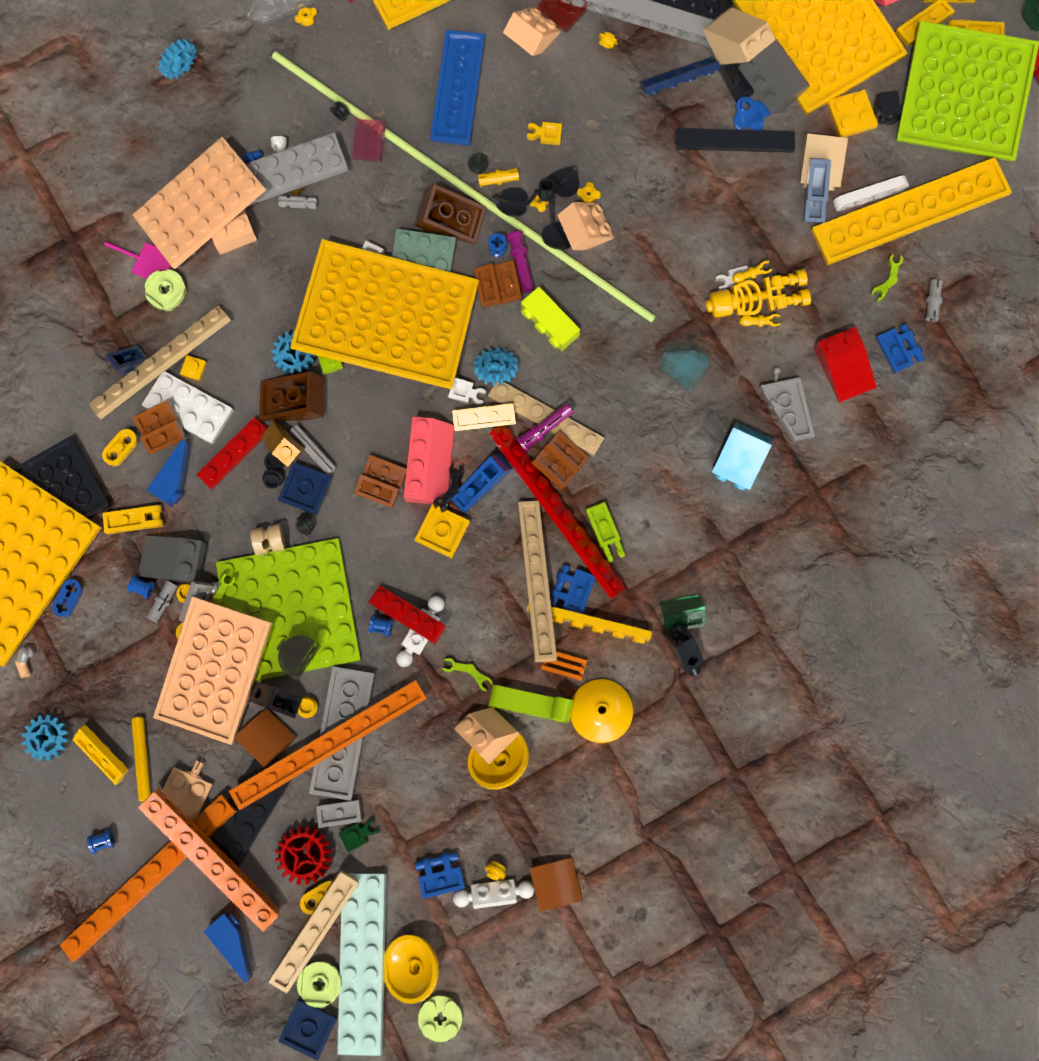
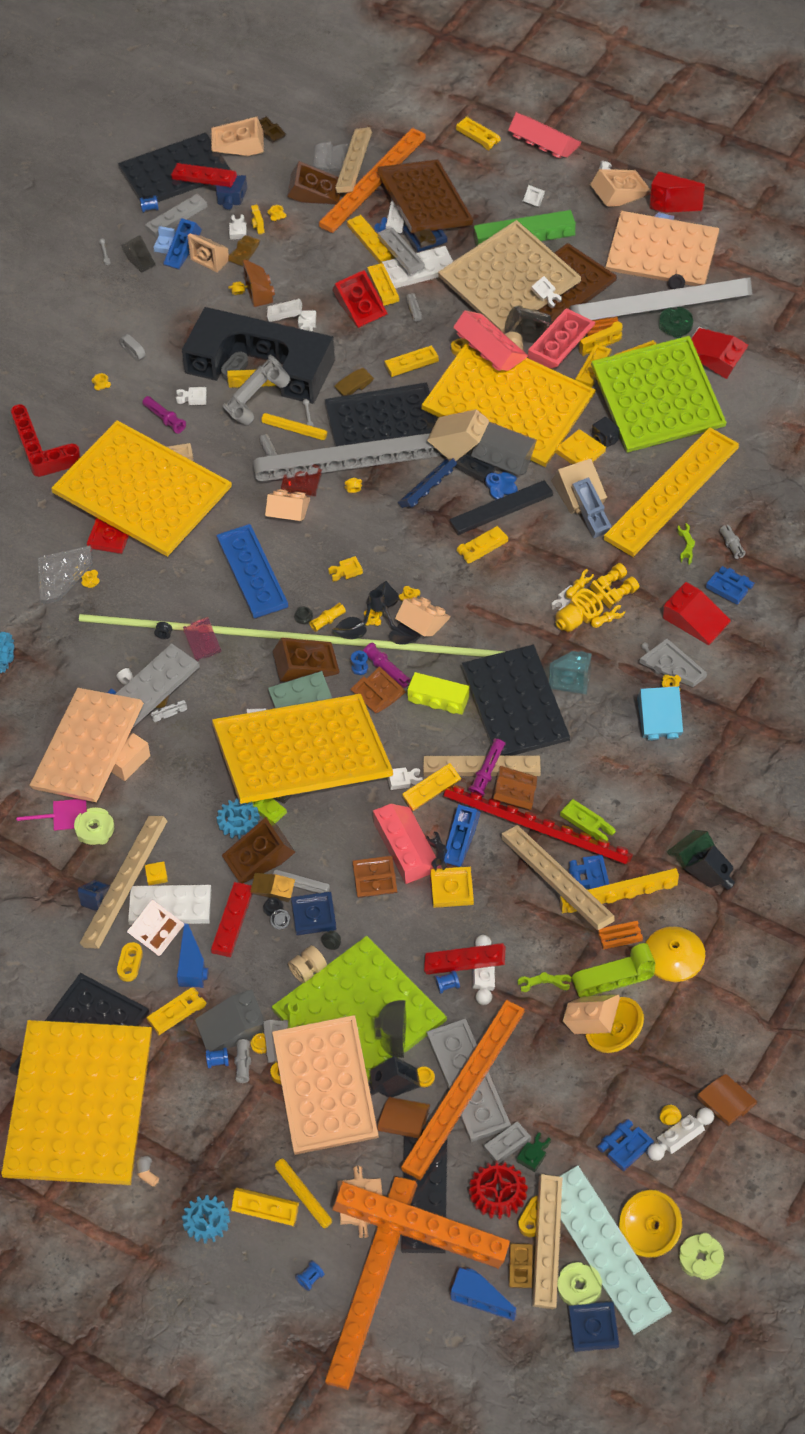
camera: 30 degrees left, 25 degrees down
blue beam [52,579,83,618] -> none
dark azure gear [474,347,518,386] -> none
white beam [833,175,909,212] -> none
none -> yellow plate [456,526,508,563]
none -> black plate [462,644,570,756]
none -> pearl gold slope [509,1244,533,1288]
none -> yellow plate [662,675,681,690]

